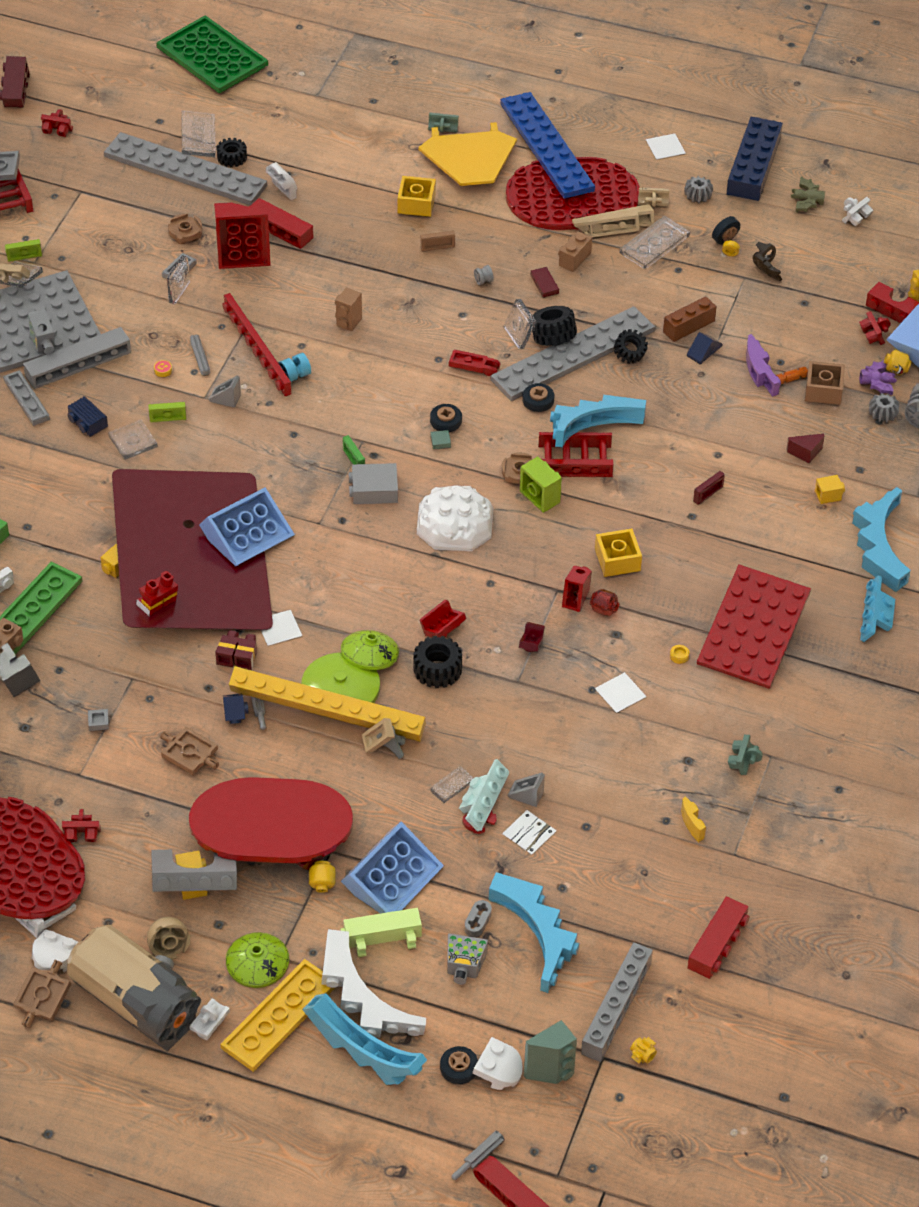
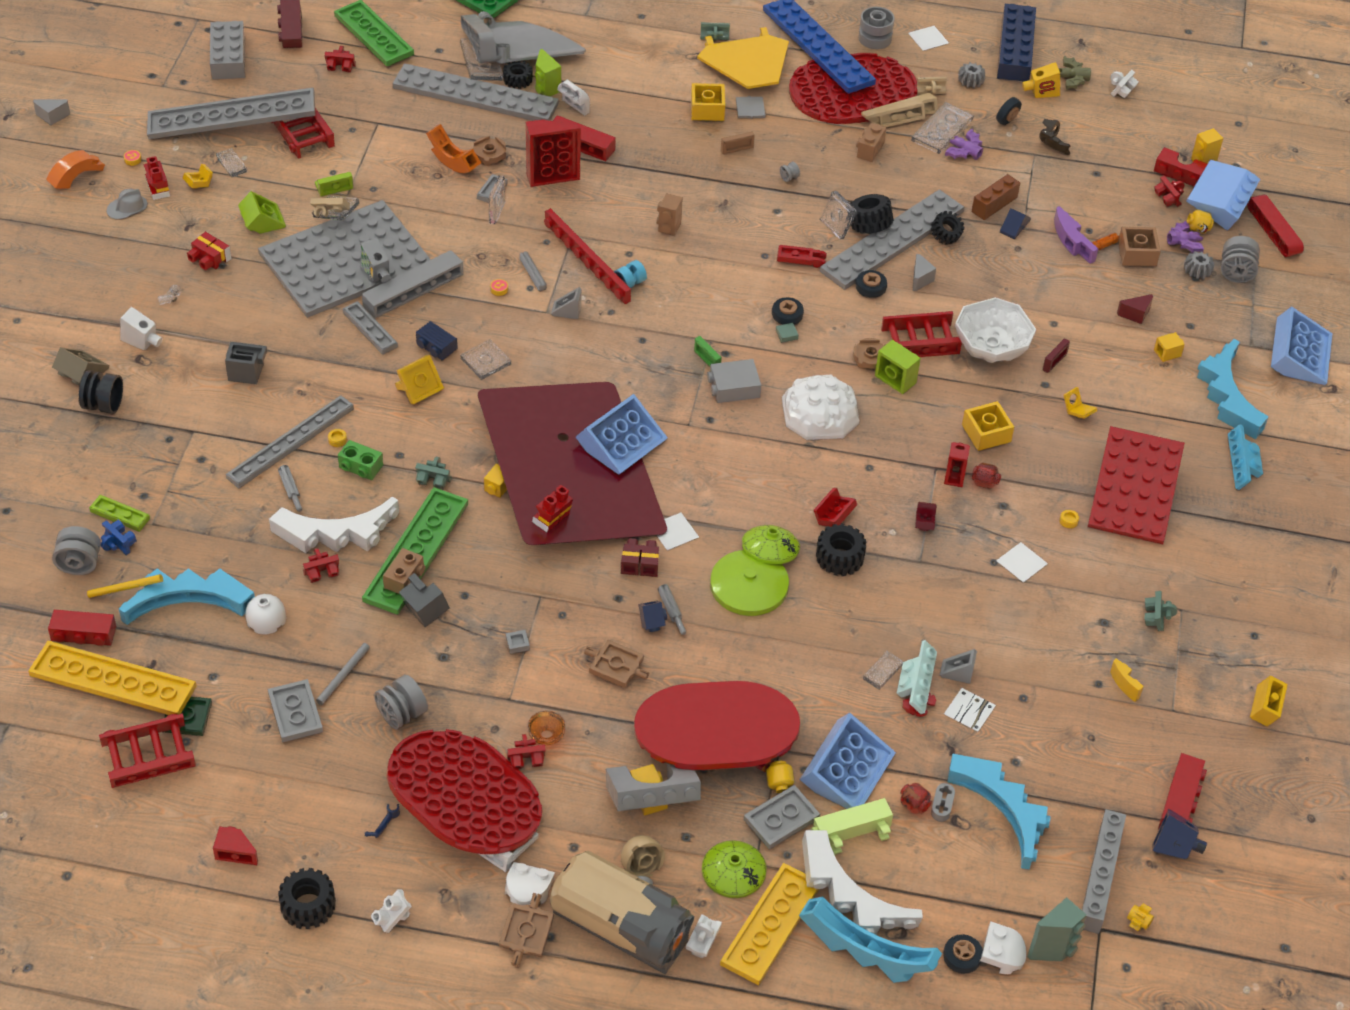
camera: 10 degrees left, 0 degrees up
lime panel [148,402,186,422] -> none
yellow brick [229,666,426,742] -> none
tan piece [362,718,406,759] -> none
light grey torso [447,933,488,985] -> none
dark red tile [530,267,559,297] -> none
medium azure arch [550,395,647,447] -> none
yellow tile [722,240,740,257] -> none
none -> bright green plate [334,0,414,66]
none -> yellow bracket [395,355,444,404]
none -> sand green hips [415,456,452,489]
none -> orange arch [426,124,481,173]
none -> light grey panel [461,11,586,63]
none -> clear orange piece [528,711,566,745]
none -> lime slope [535,49,561,97]
none -> light grey piece [736,96,765,119]
none -> light grey plate [744,785,820,849]
none -> light grey wheel [858,7,895,49]
none -> clear red head [900,783,932,814]
none -> light grey slope [912,254,936,291]
none -> medium lavender animal [945,129,983,160]
none -> white rock [955,297,1036,363]
none -> yellow torso [1022,62,1060,98]
none -> yellow bracket [1064,387,1097,419]
none -> dark blue torso [1152,809,1207,859]
none -> yellow brick [1250,675,1288,727]

